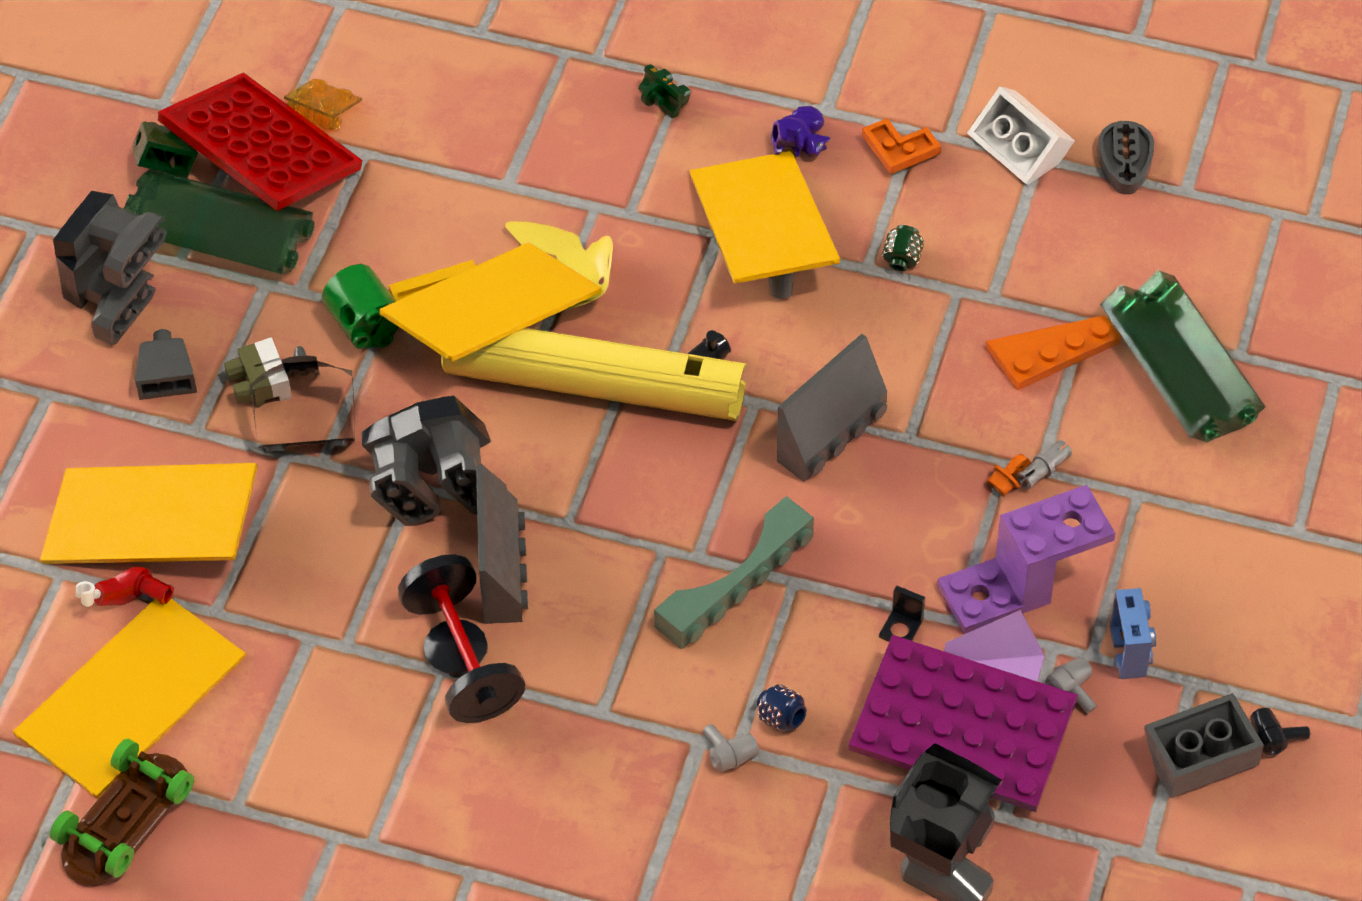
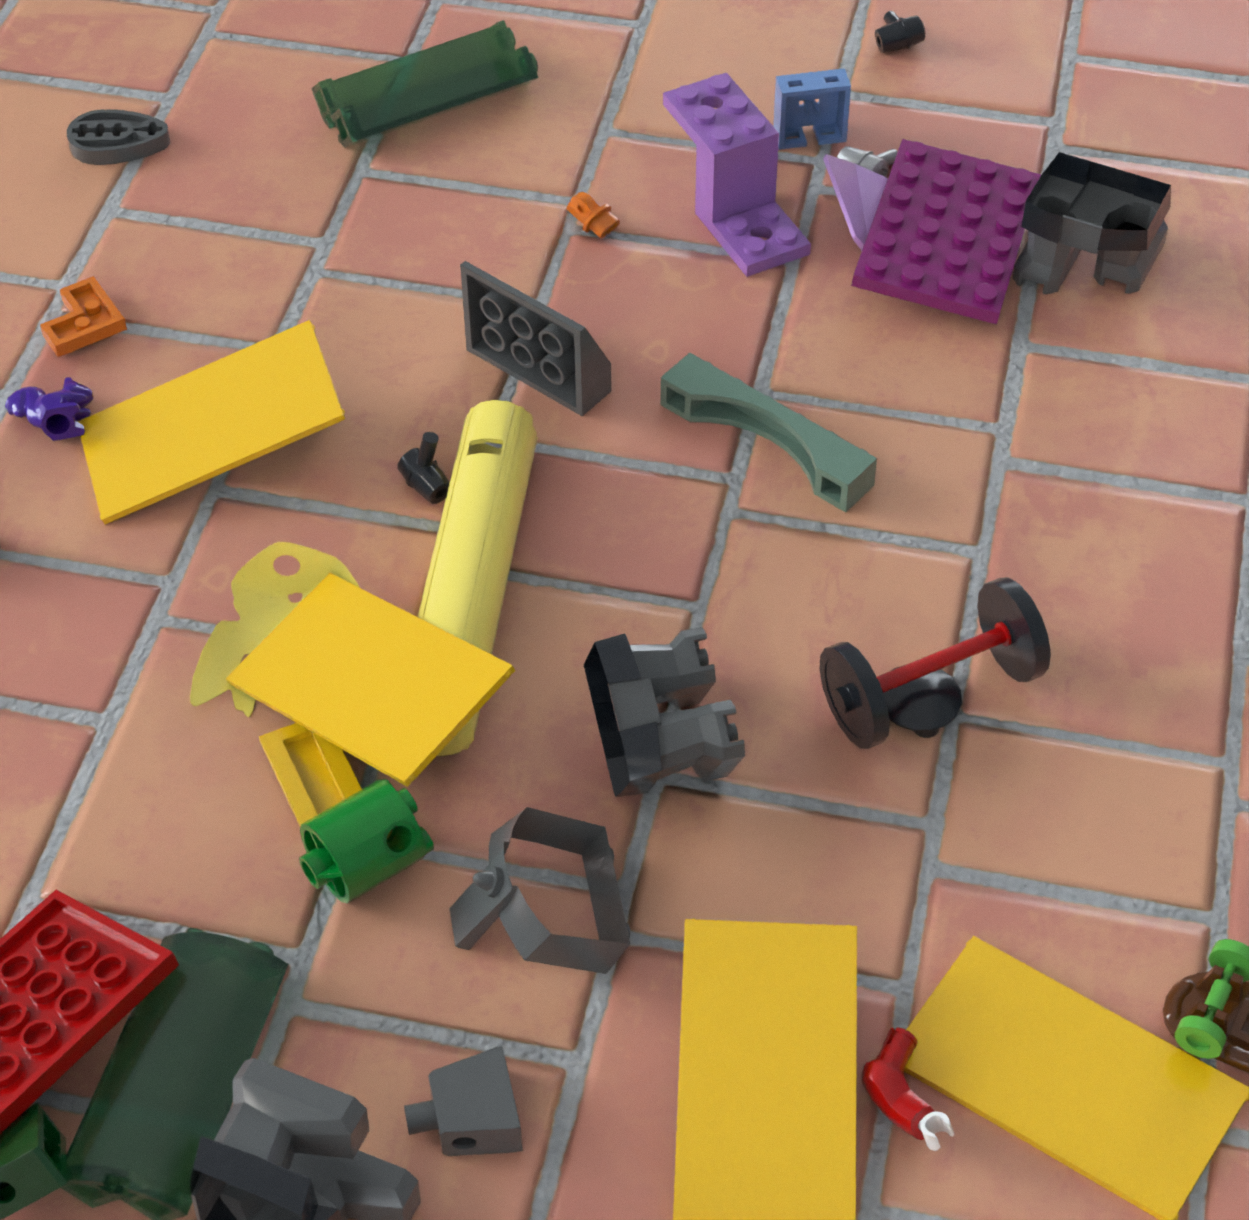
camera: 95 degrees left, 5 degrees down
olive hips [224,337,292,408] -> none
dark grey slope [476,465,528,624] -> none
light grey piece [703,724,759,772] -> none
dark blue head [757,684,807,732] -> none
black bracket [879,586,925,642] -> none
dark green head [882,225,924,271] -> none
white slope [967,86,1075,185] -> none
orange wing [986,315,1121,390] -> none
light grey pin [1016,440,1072,490] -> none
dark grey slope [1144,693,1264,798] -> none

